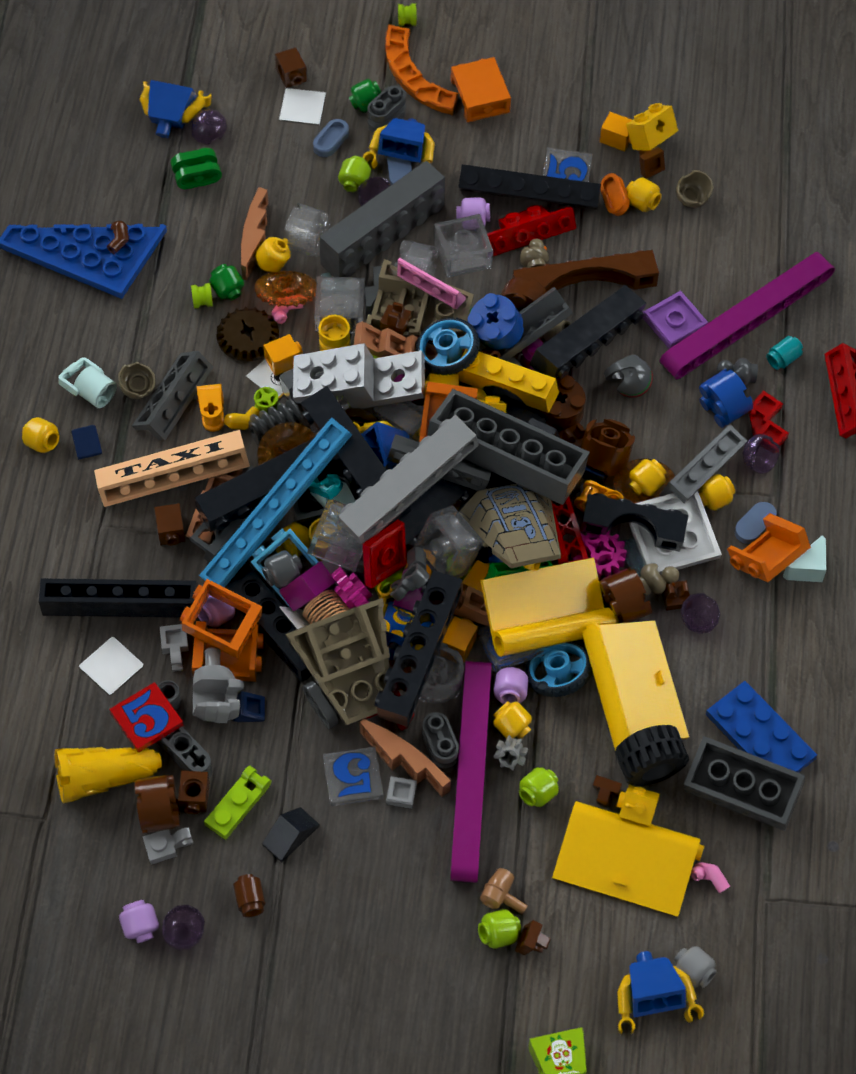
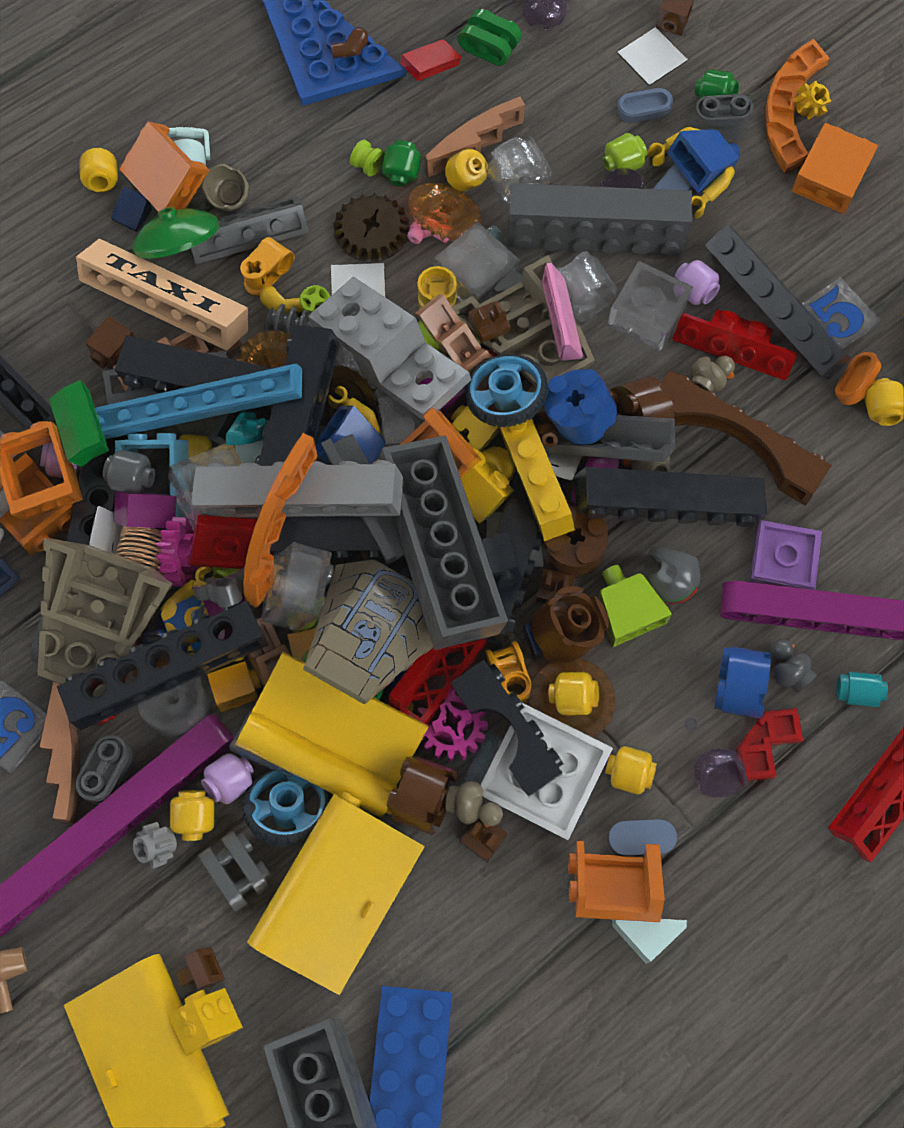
camera: 45 degrees right, 10 degrees up
light orange brick [264,334,303,376] -> none
light grey tile [386,776,417,809] -> none
lime wheel [398,3,417,27] -> none
lime head [519,767,559,807] -> none
black tyre [615,725,689,786] -> none
dark grey fence [659,424,747,503] -> none
clear purple hair [681,593,721,634] -> none
none -> green piece [49,380,109,467]
none -> orange panel [119,121,210,212]
none -> green dish [132,207,220,259]
none -> dark grey brick [198,831,273,912]
none -> orange tile [243,433,318,608]
none -> red tile [400,39,461,81]
none -> lime torso [597,565,672,648]
none -> yellow gear [793,81,831,120]

